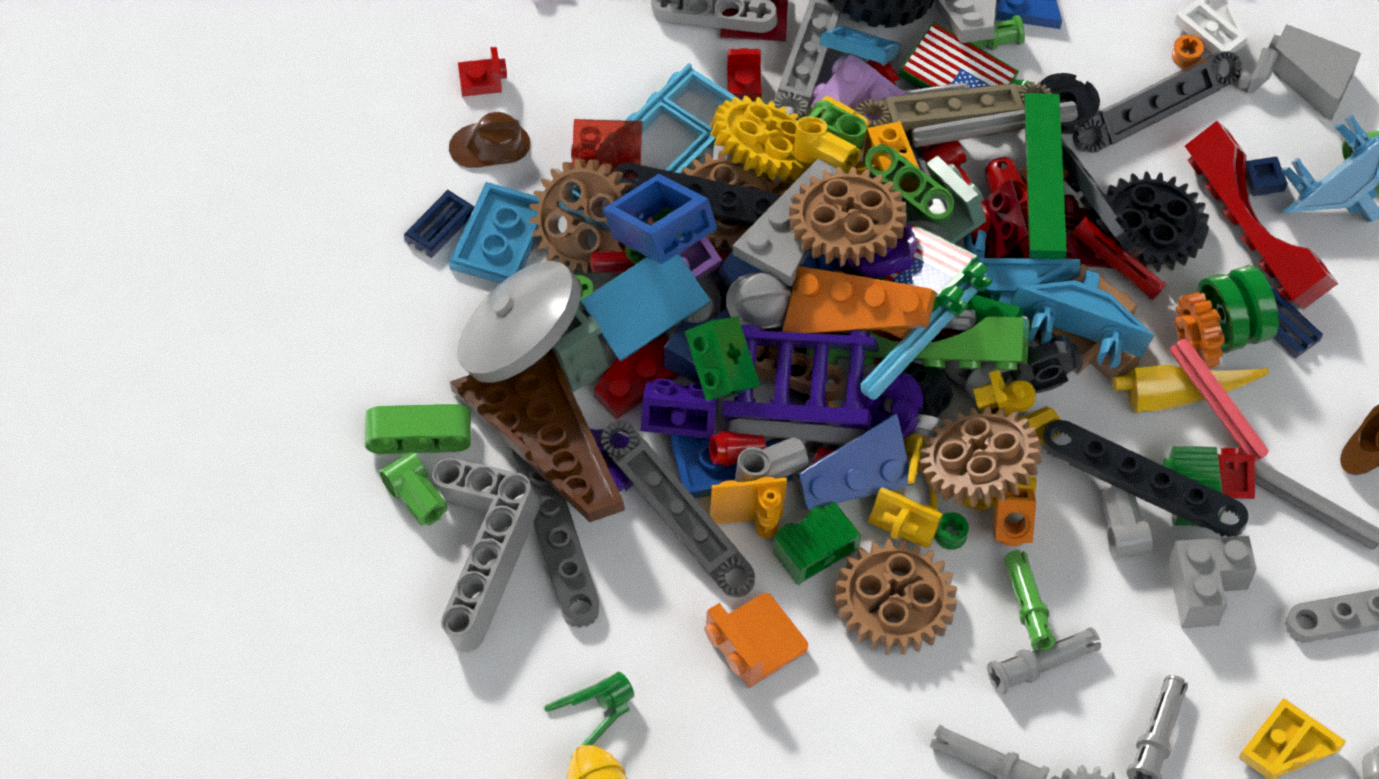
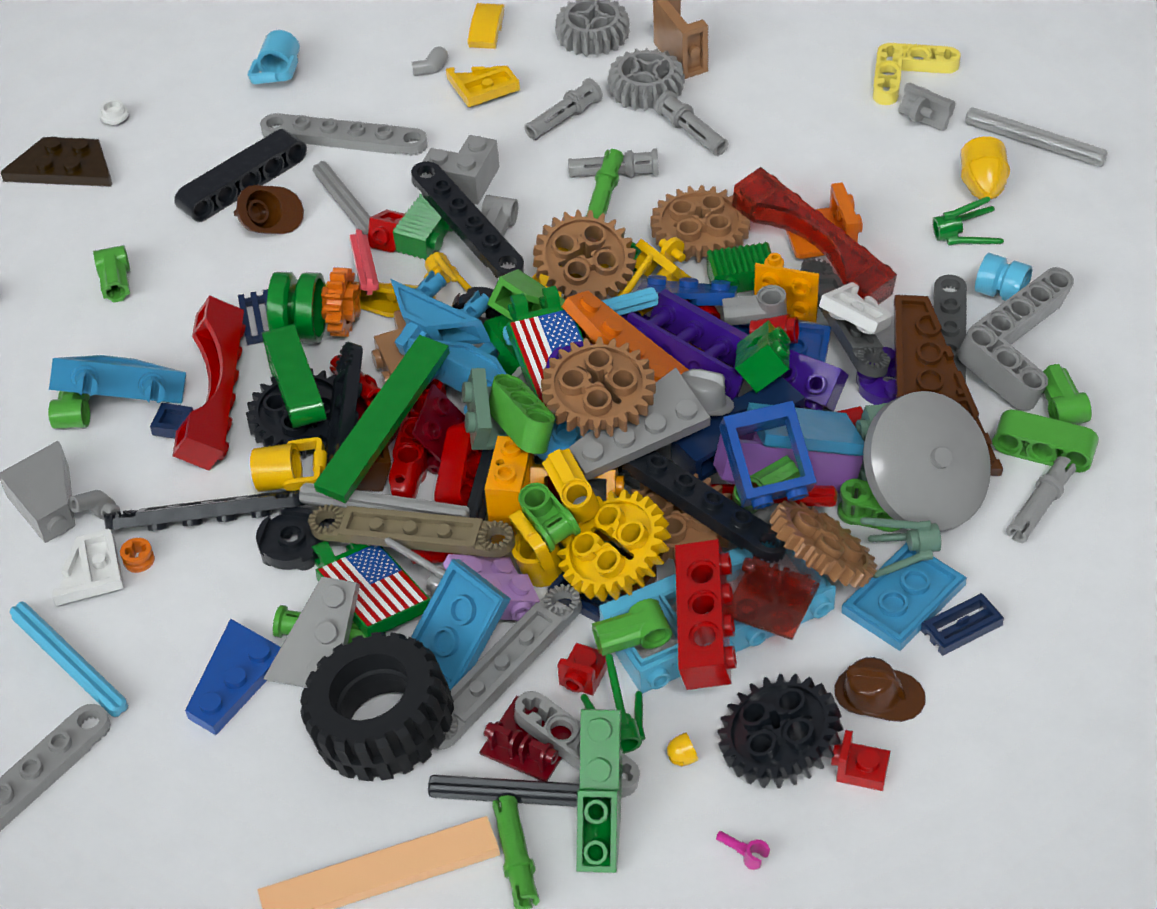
camera: 150 degrees left, 10 degrees down
none -> yellow piece [250,437,327,492]
none -> green beam [262,324,326,429]
none -> yellow plant [424,252,472,299]
none -> green plant [580,654,646,753]
none -> bright green piece [592,598,673,656]
none -> yellow hinge [667,732,699,767]
none -> red brick [675,539,737,690]
none -> black gear [717,674,843,788]
none -> clear red arch [732,167,897,305]
none -> white wing [819,282,893,334]
none -> sand green plant [860,517,941,578]
none -> medium azure wheel [975,252,1033,301]
none -> light grey pin [1006,456,1076,543]

